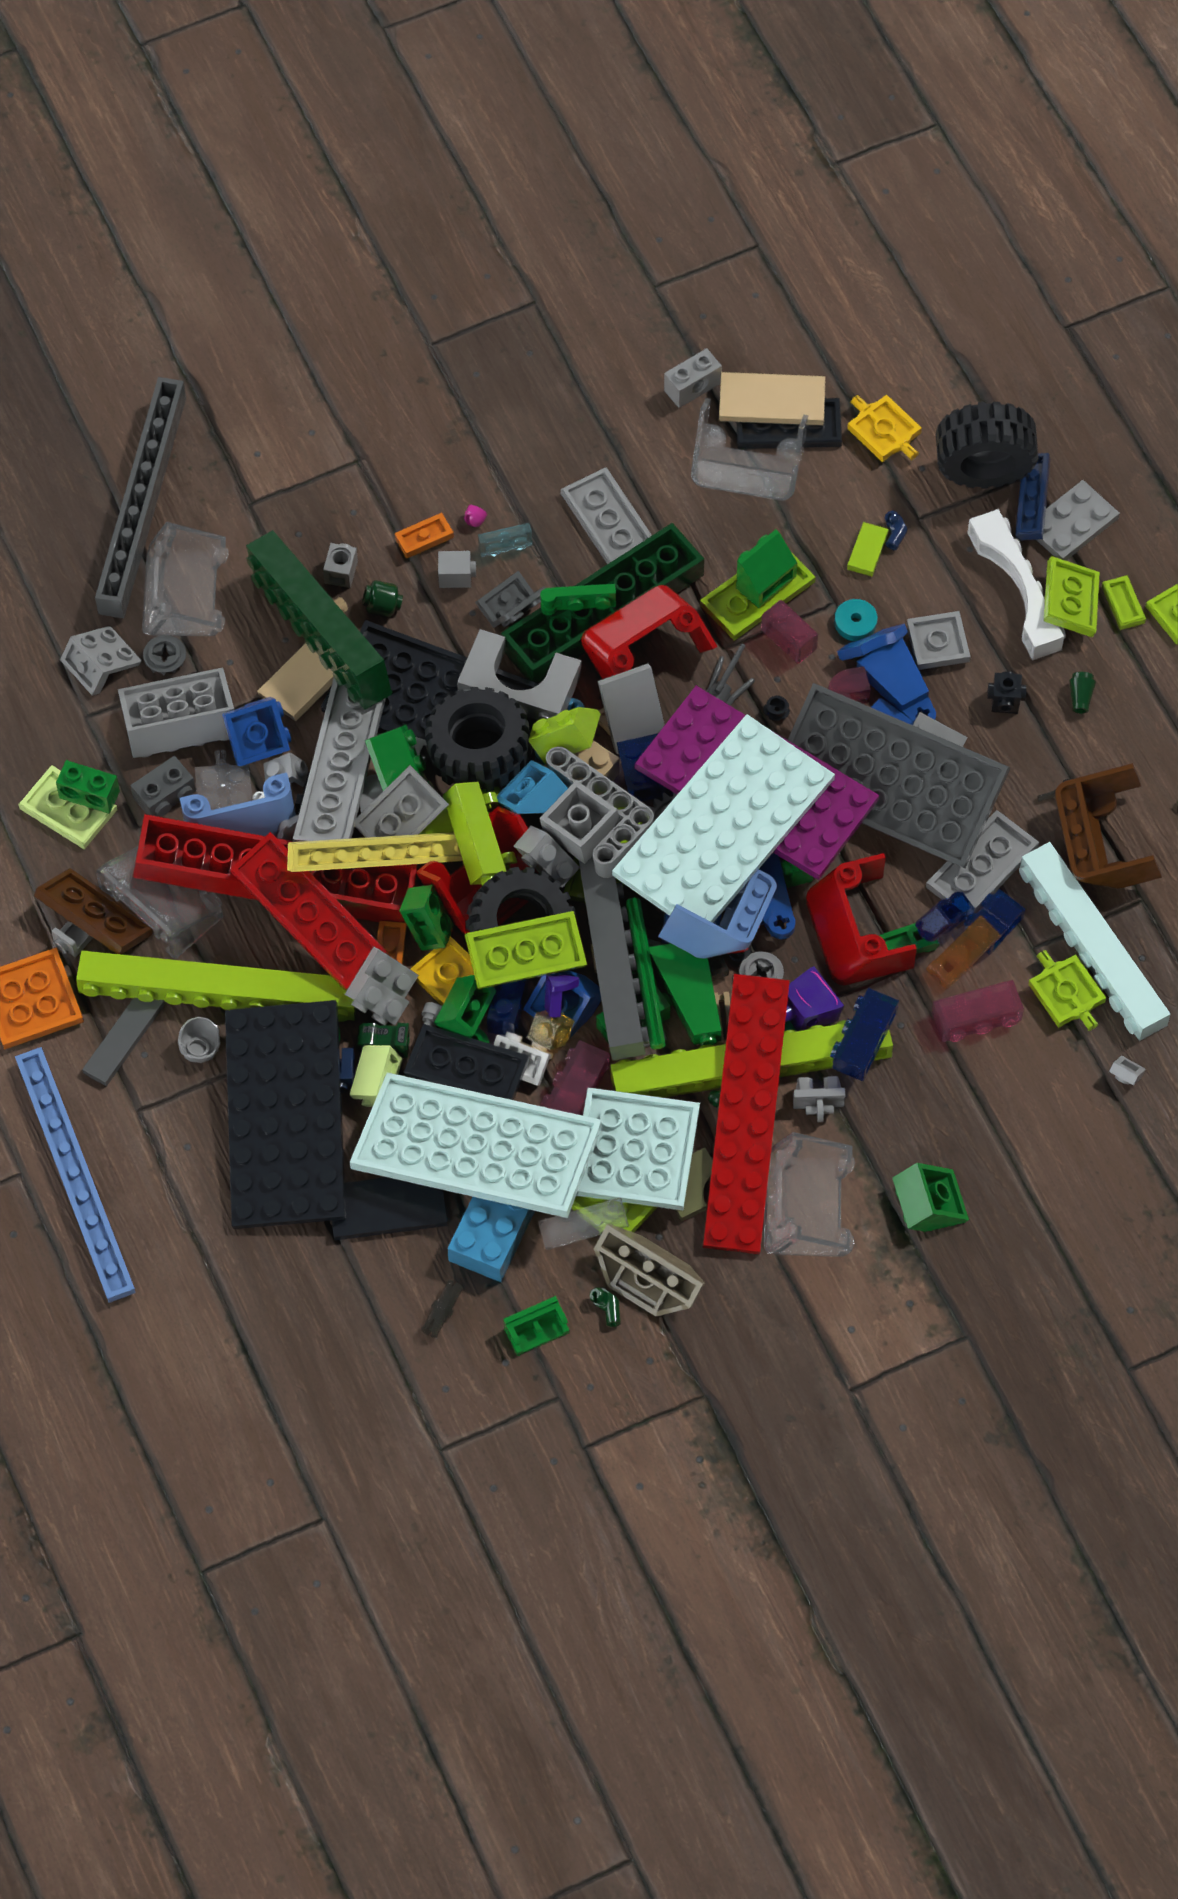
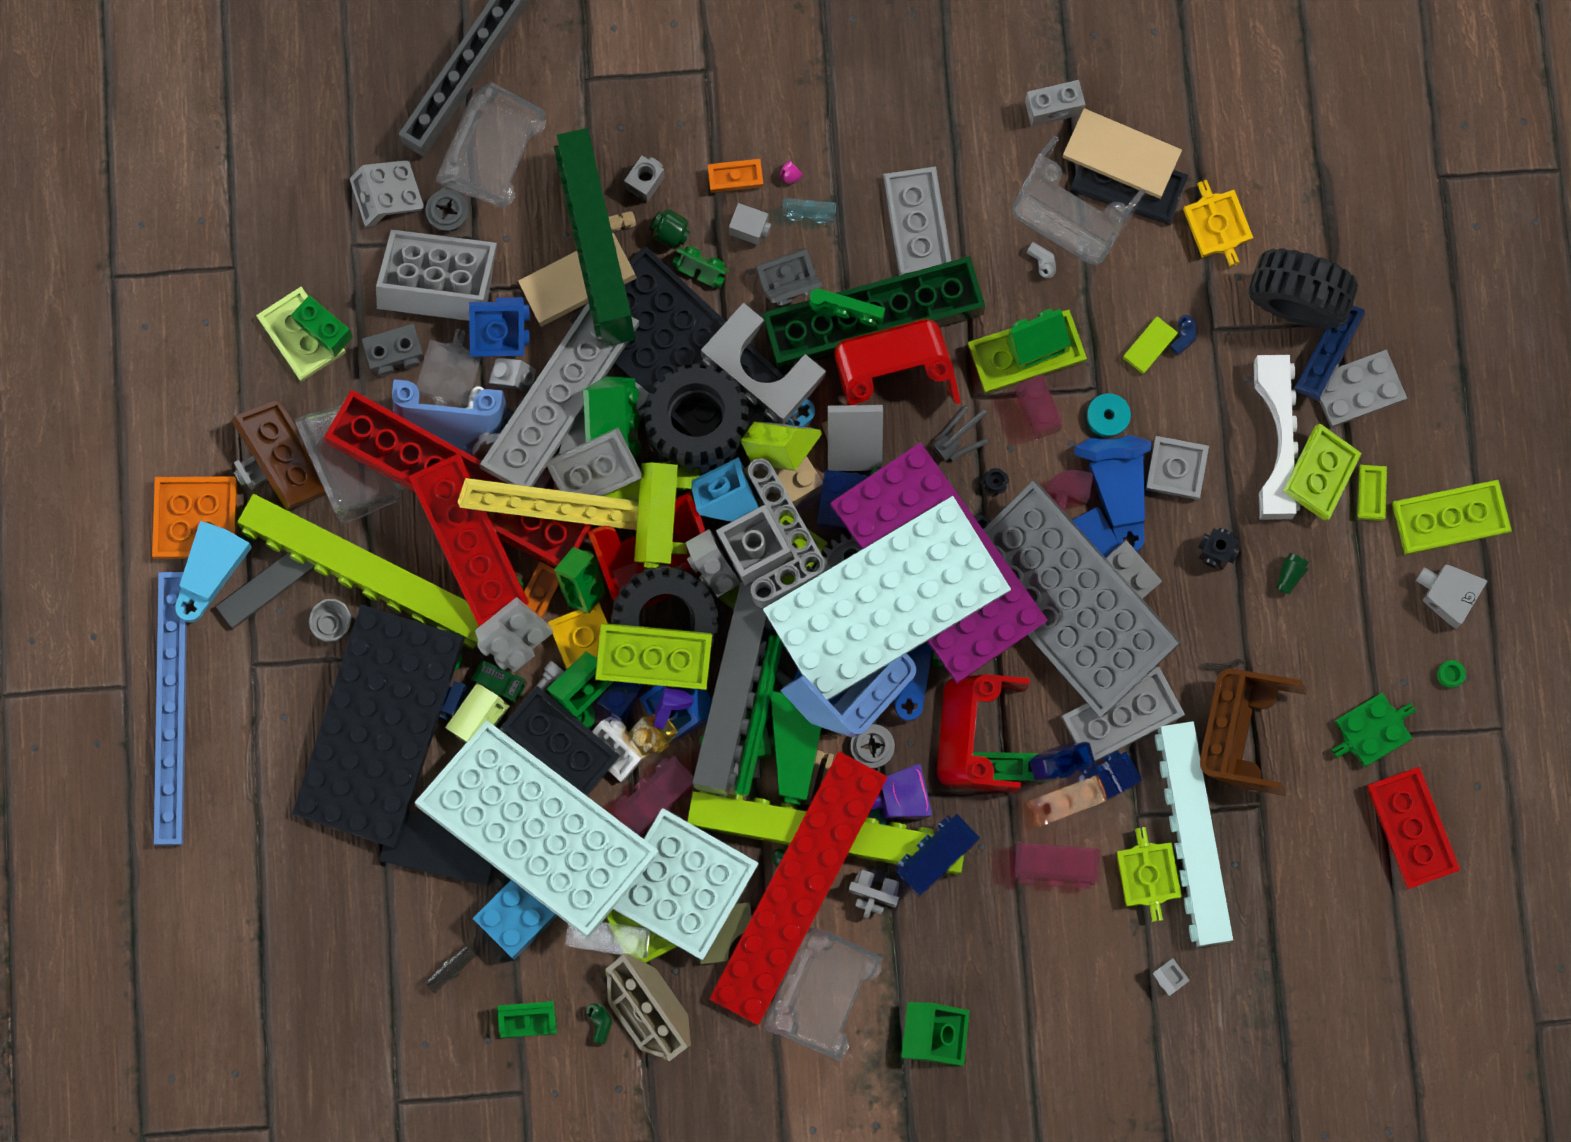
camera: 20 degrees right, 15 degrees up
none -> medium azure piece [175,521,252,623]
none -> green hinge [672,245,730,288]
none -> light grey arm [1027,242,1056,278]

